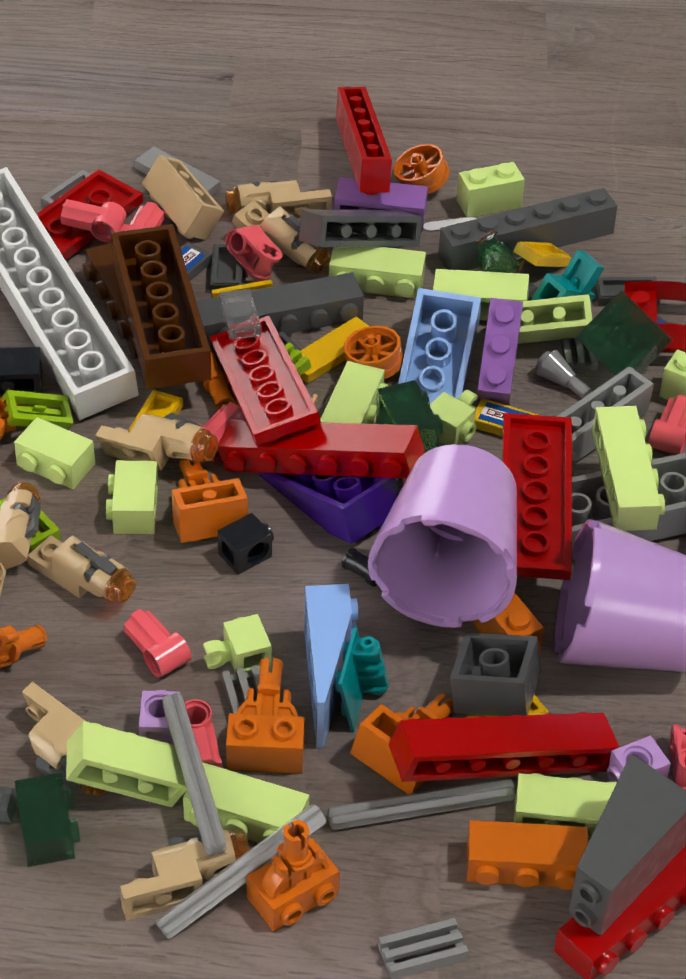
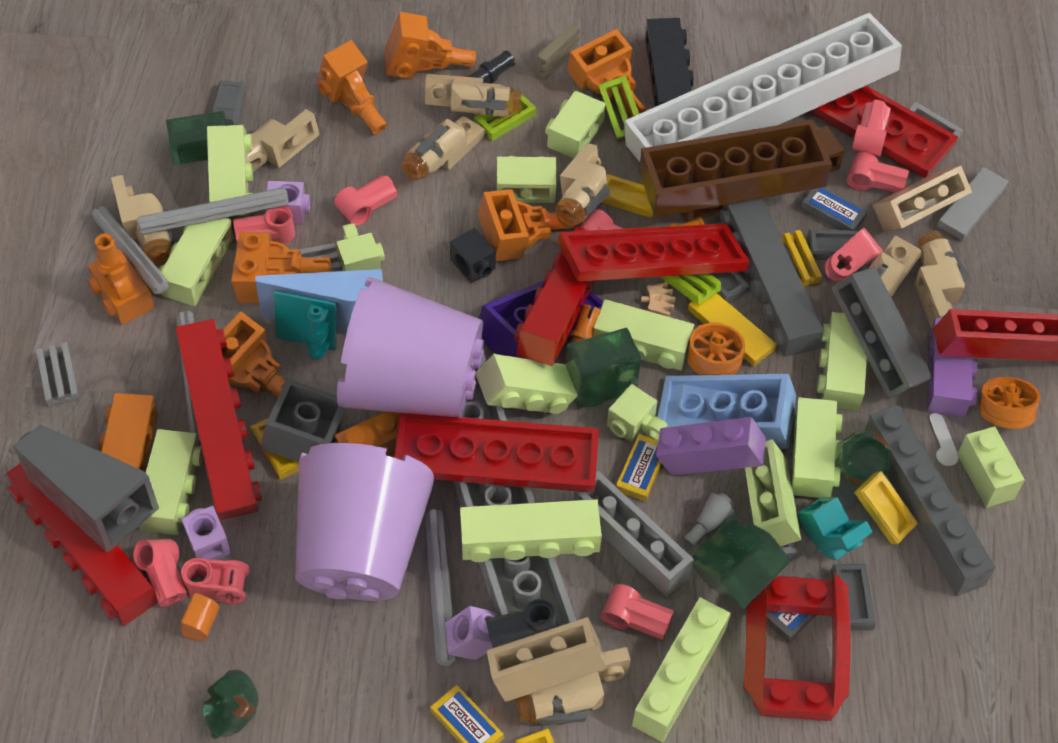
camera: 90 degrees right, 10 degrees up
clear tile [219,289,261,339] -> none

